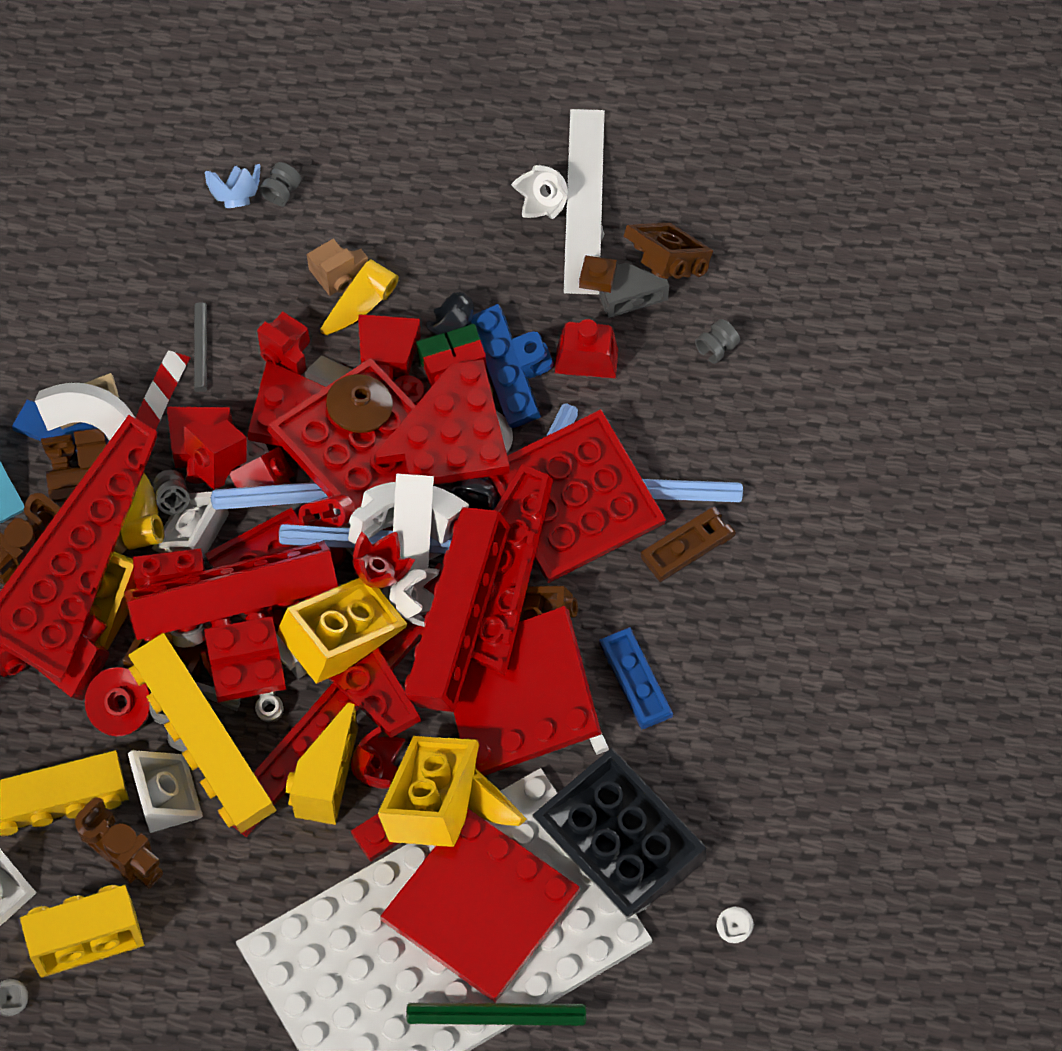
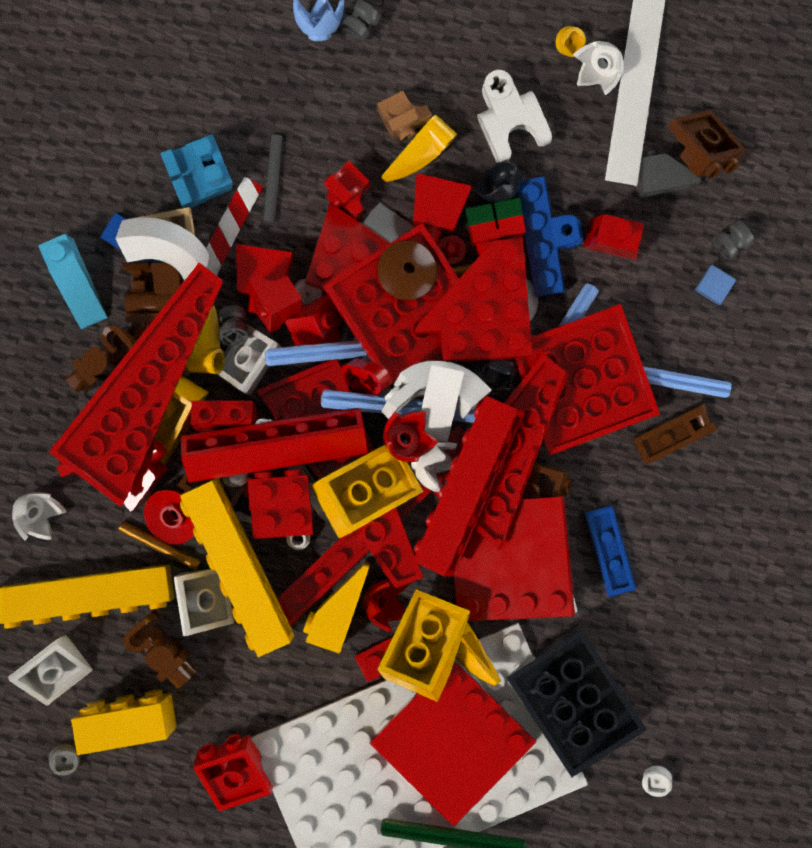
camera: 10 degrees right, 25 degrees up
reddish brown plate [579,255,617,293] -> none
none -> pearl gold bar [118,521,201,571]
none -> dark azure hips [160,134,233,208]
none -> red plate [193,734,273,812]
none -> white piece [477,70,552,162]
none -> yellow tile [556,26,586,57]
none -> medium blue tile [695,265,736,305]

